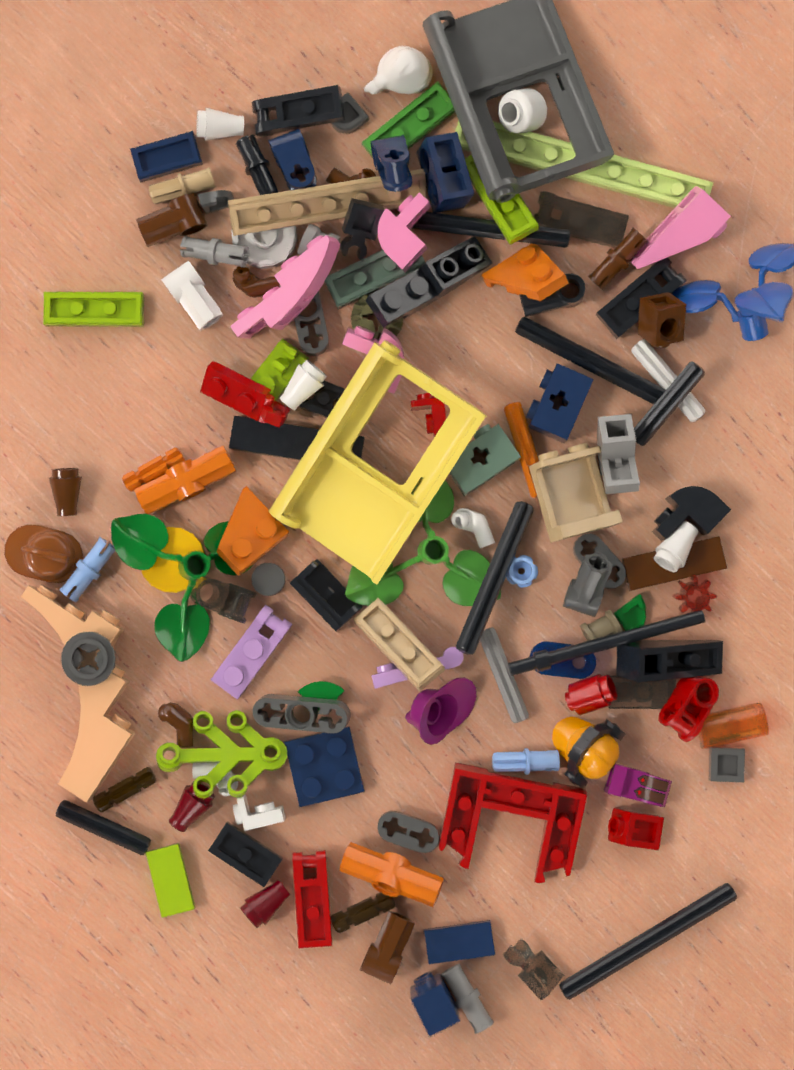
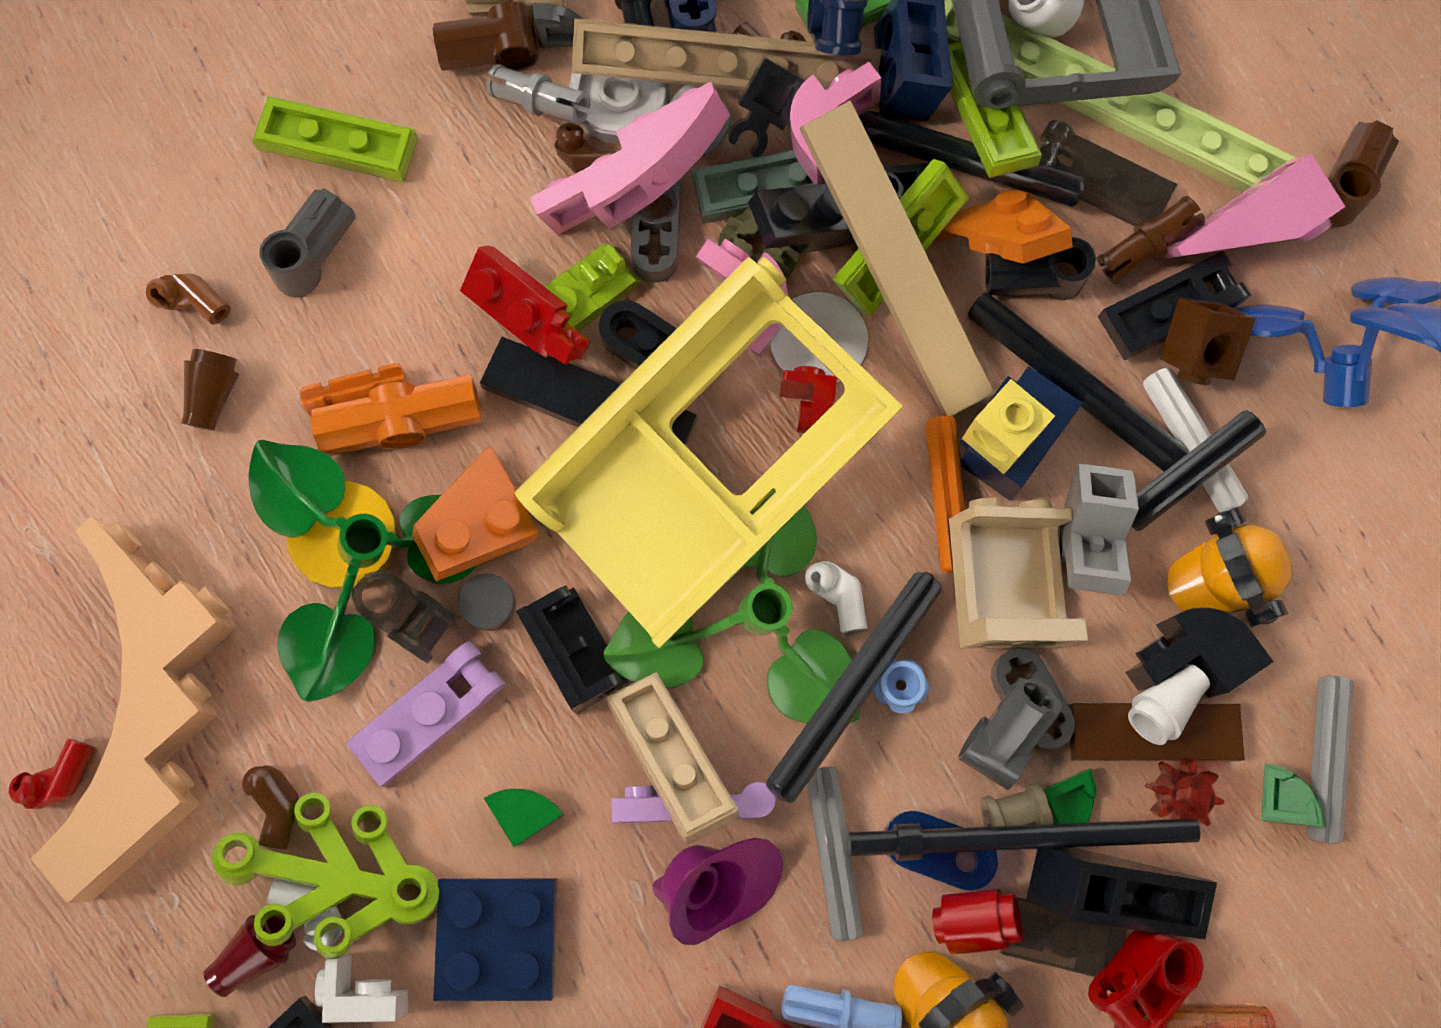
camera: 10 degrees right, 10 degrees down
dark orange piece [4,525,83,583] -> none
black axle [56,800,151,855] -> none
light blue pin [59,537,116,602] -> none
dark grey gear [61,632,116,686] -> none
dark brown axle [93,767,157,812] -> none
white piece [161,261,223,331] -> none
dark grey beam [253,694,351,733] -> none
white cone [280,360,327,411] -> none
sand green brick [449,424,521,497] -> none
none -> red arm [8,738,95,809]
none -> dark orange arm [146,273,231,325]
none -> dark grey piece [259,188,356,297]
none -> white sticker [770,292,868,382]
none -> tan tile [799,100,994,416]
none -> lime tile [832,159,970,316]
none -> light yellow brick [962,379,1055,474]
none -> light orange cap [1167,507,1293,628]
none -> green tile [1261,763,1326,829]
none -> light grey axle [1307,676,1354,844]
none -> reddish brown piece [1328,120,1399,227]

